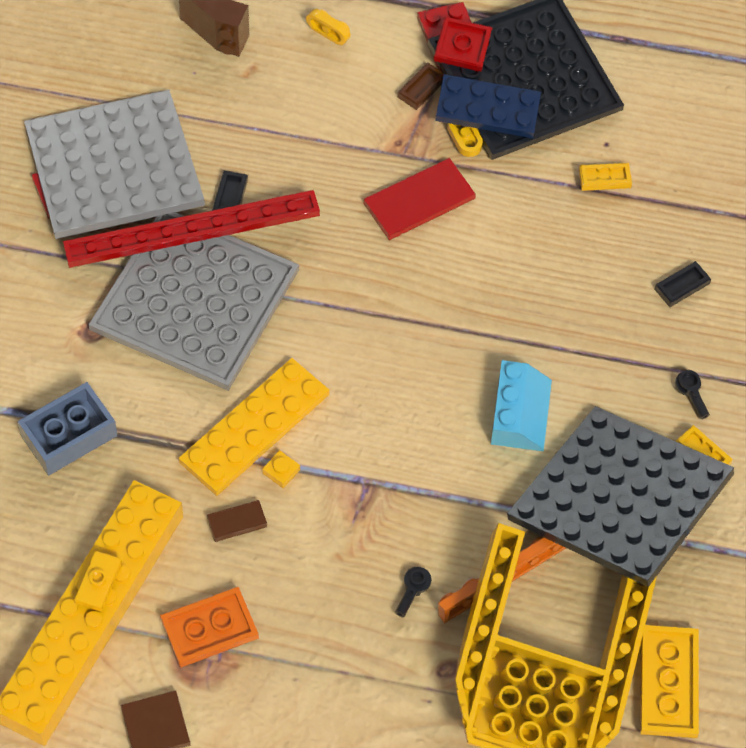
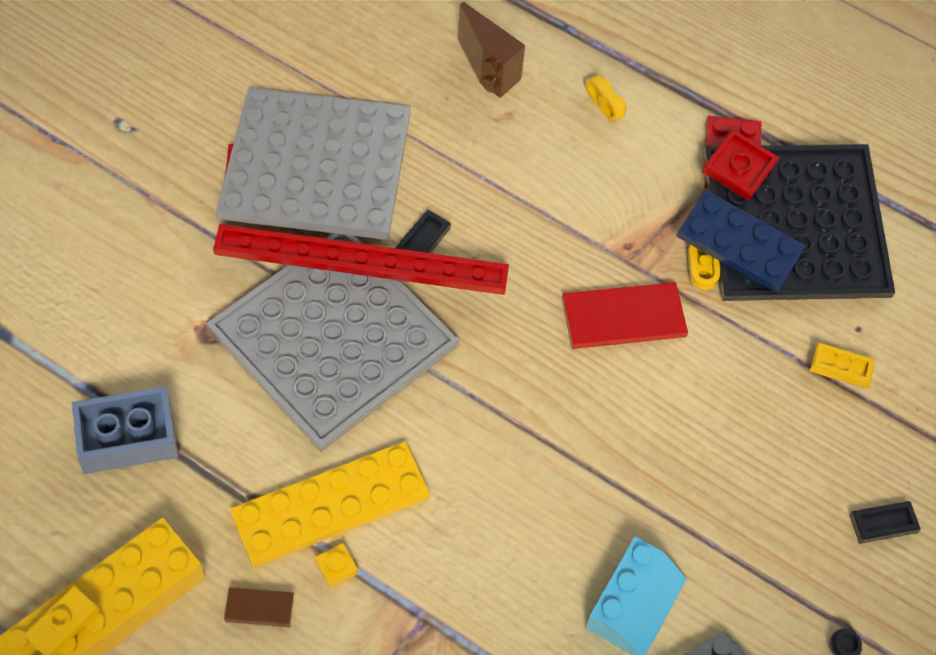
camera: 20 degrees right, 0 degrees up
reddish brown tile [397,63,444,110] -> none

